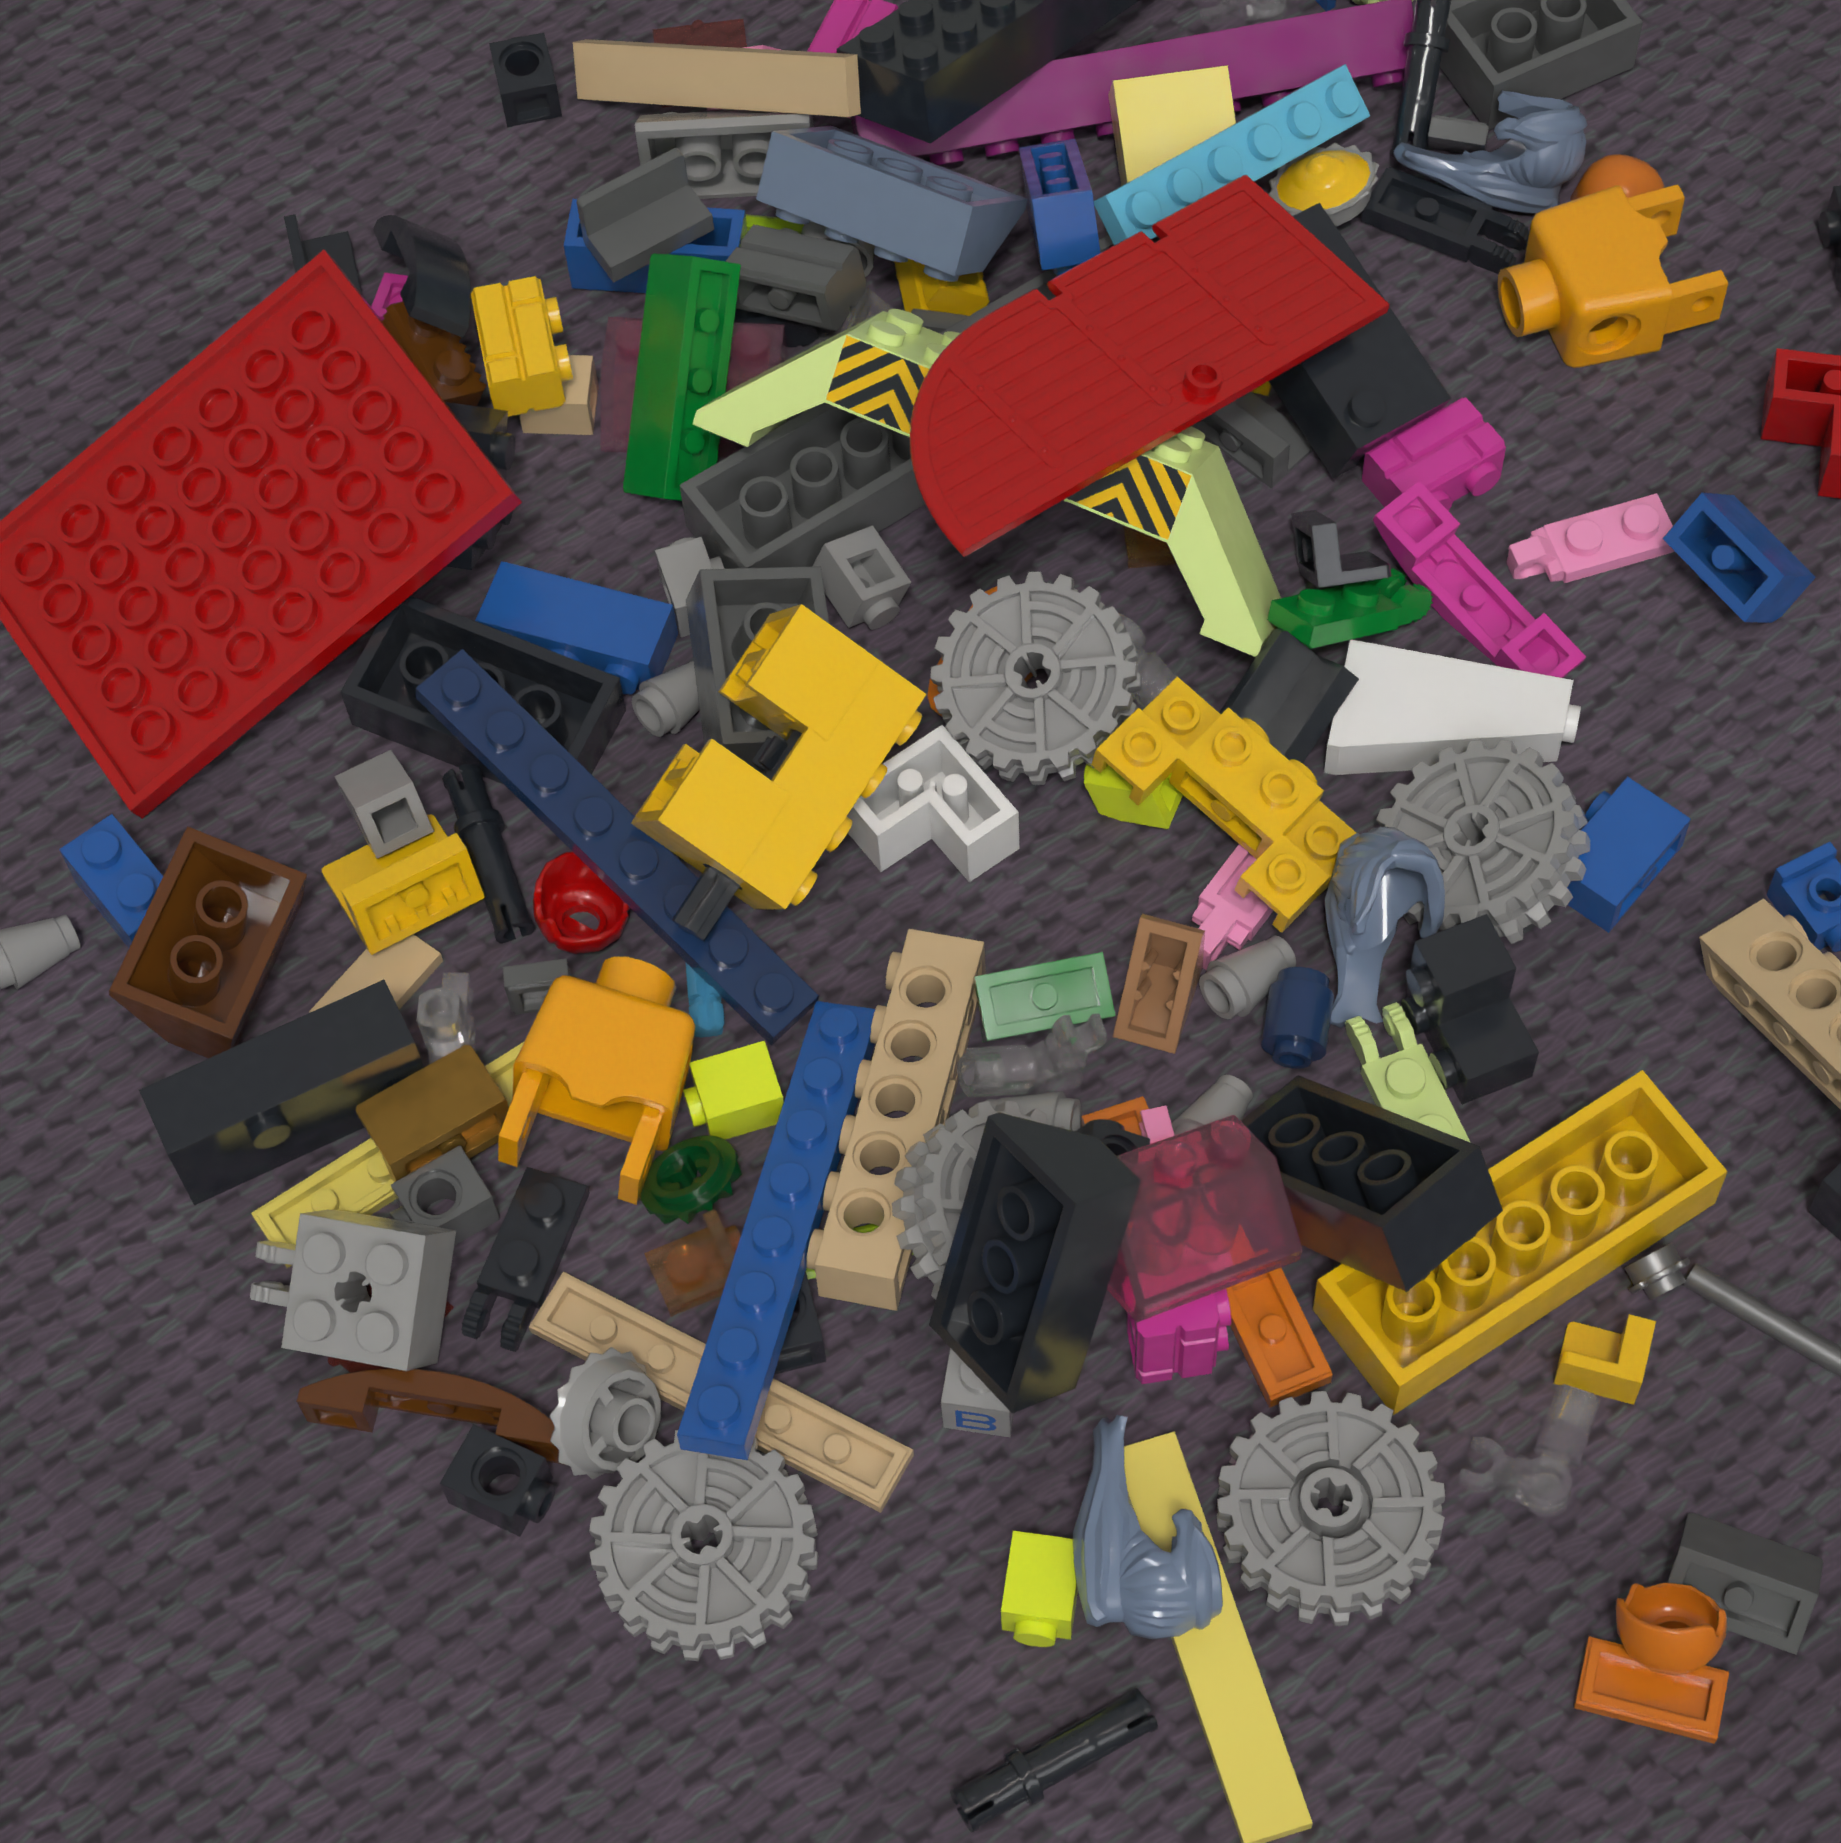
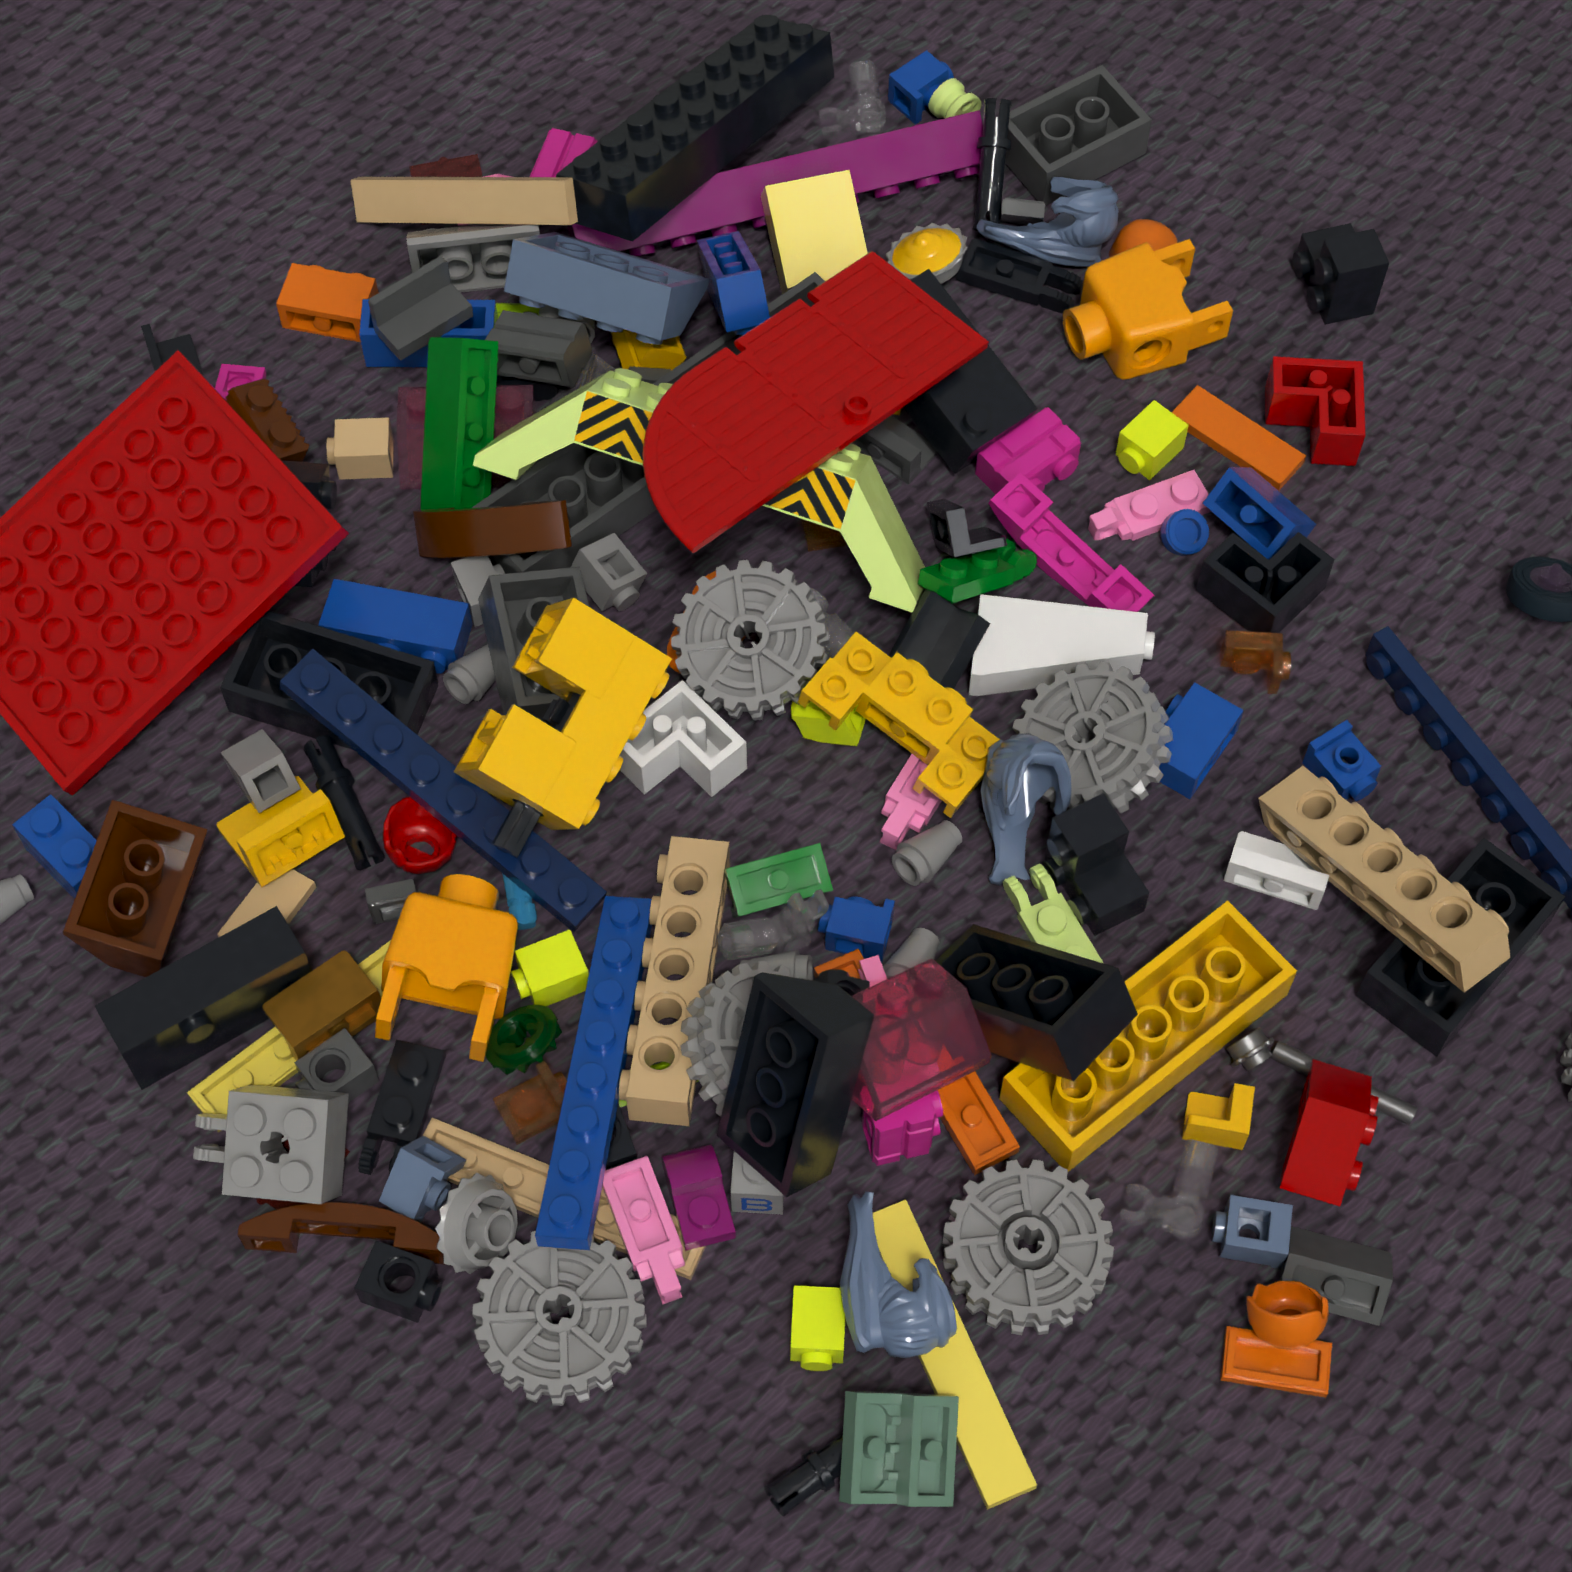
camera: 10 degrees left, 0 degrees up
black slope [373,215,471,338] -> none
clear bar [417,973,477,1065] -> none
yellow brick [471,276,573,417] -> none
black brick [489,32,562,128] -> none
medium azure plate [1094,64,1370,245] -> none
medium nougat slope [1113,914,1205,1054] -> none
dark blue brick [1261,967,1334,1069] -> none
none -> orange brick [276,263,379,342]
none -> sand blue brick [379,1136,466,1223]
none -> reddish brown slope [413,500,572,558]
none -> bright pink hinge [602,1156,685,1305]
none -> magenta brick [661,1144,736,1251]
none -> blue brick [818,897,895,962]
none -> sand green slope [839,1391,959,1507]
none -> neon yellow brick [1115,400,1189,480]
none -> blue tile [1161,509,1209,556]
none -> orange tile [1172,385,1306,491]
none -> black brick [1196,532,1335,645]
none -> sand blue brick [1211,1195,1293,1269]
none -> clear orange bracket [1220,630,1291,694]
none -> white panel [1223,831,1329,910]
none -> red brick [1280,1059,1379,1207]

